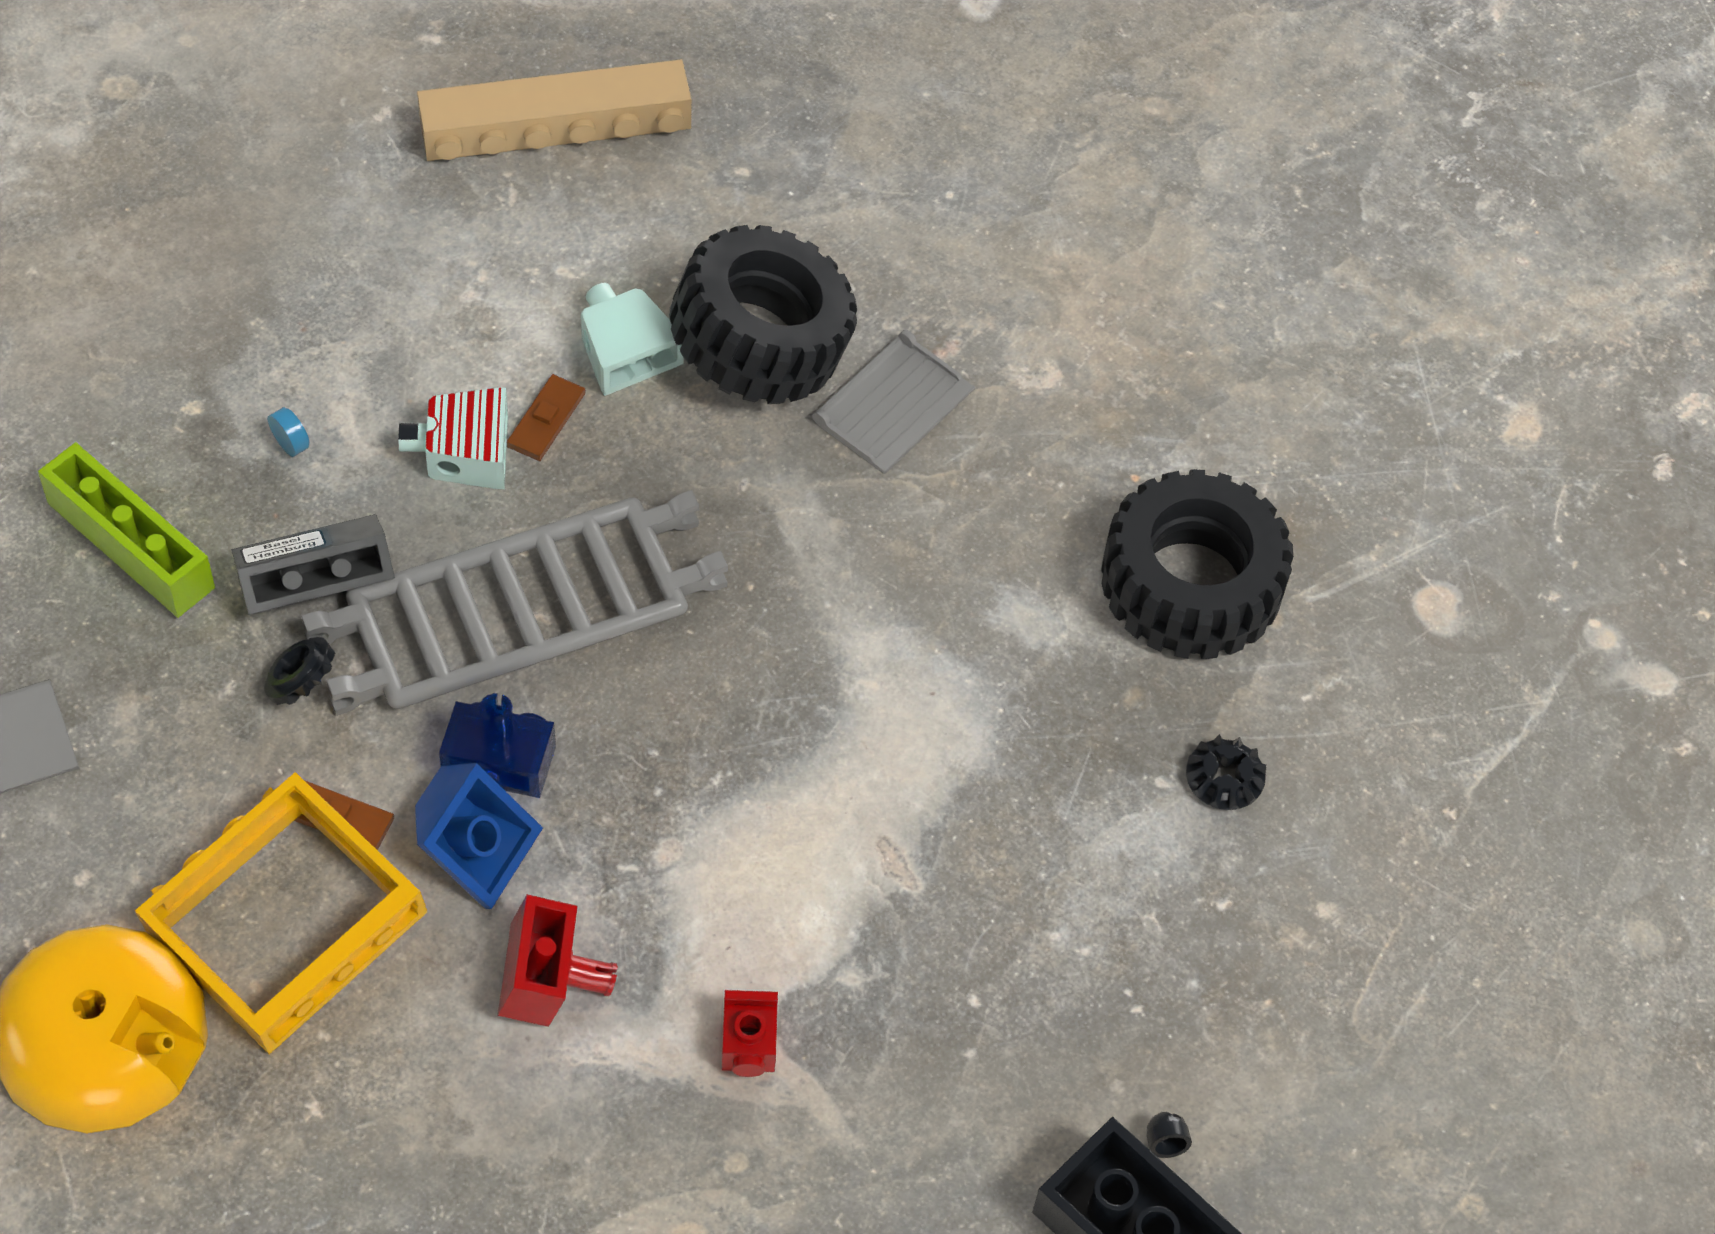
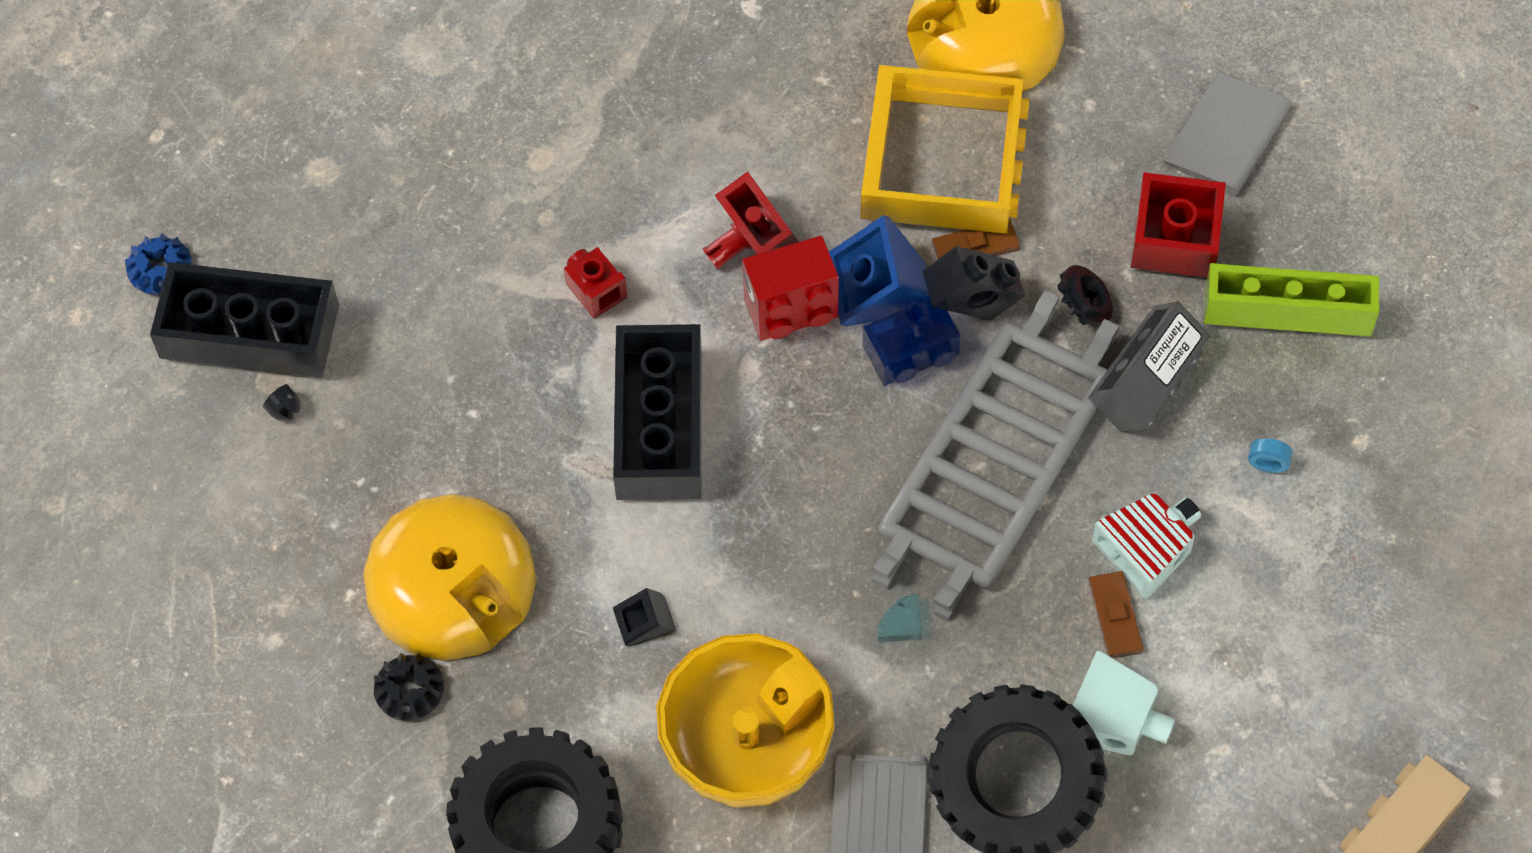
camera: 150 degrees right, 5 degrees up
none -> yellow piece [363,493,537,661]
none -> black slope [612,588,675,647]
none -> black brick [613,324,702,500]
none -> yellow piece [656,633,835,808]
none -> red brick [742,235,839,341]
none -> clear light blue tile [878,594,922,643]
none -> black brick [922,246,1025,321]
none -> red brick [1130,172,1226,278]

